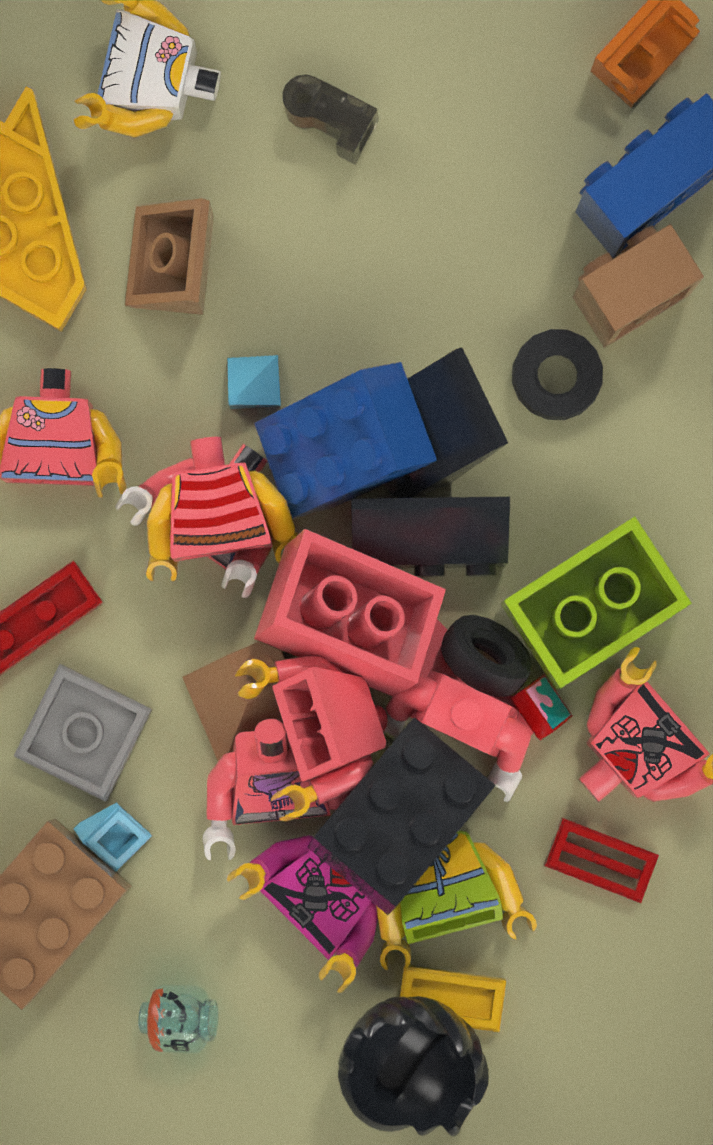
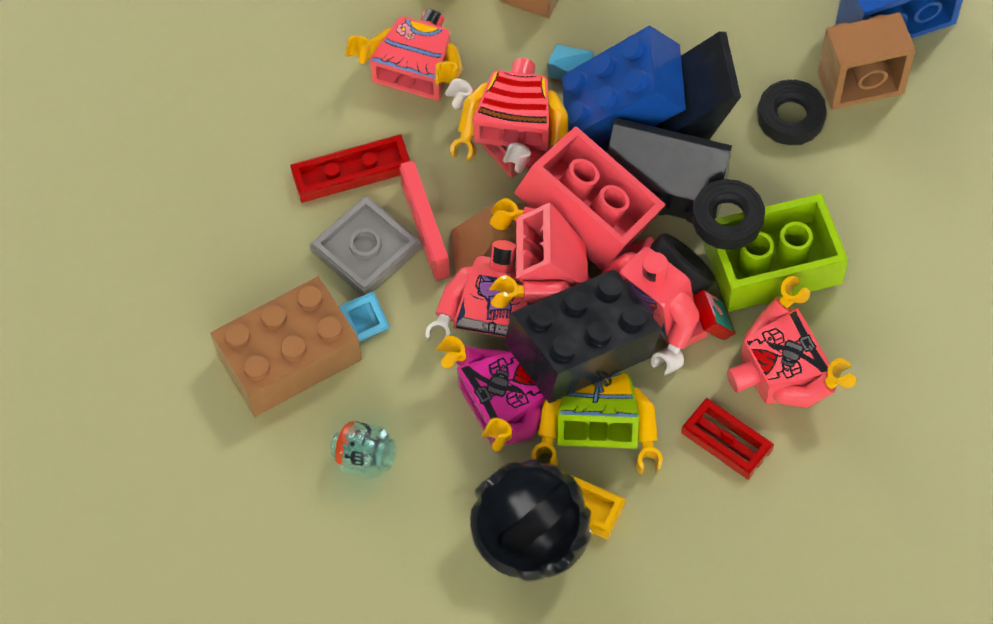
camera: 20 degrees right, 25 degrees down
none -> coral tile [399,160,450,281]
none -> black tyre [692,179,765,250]

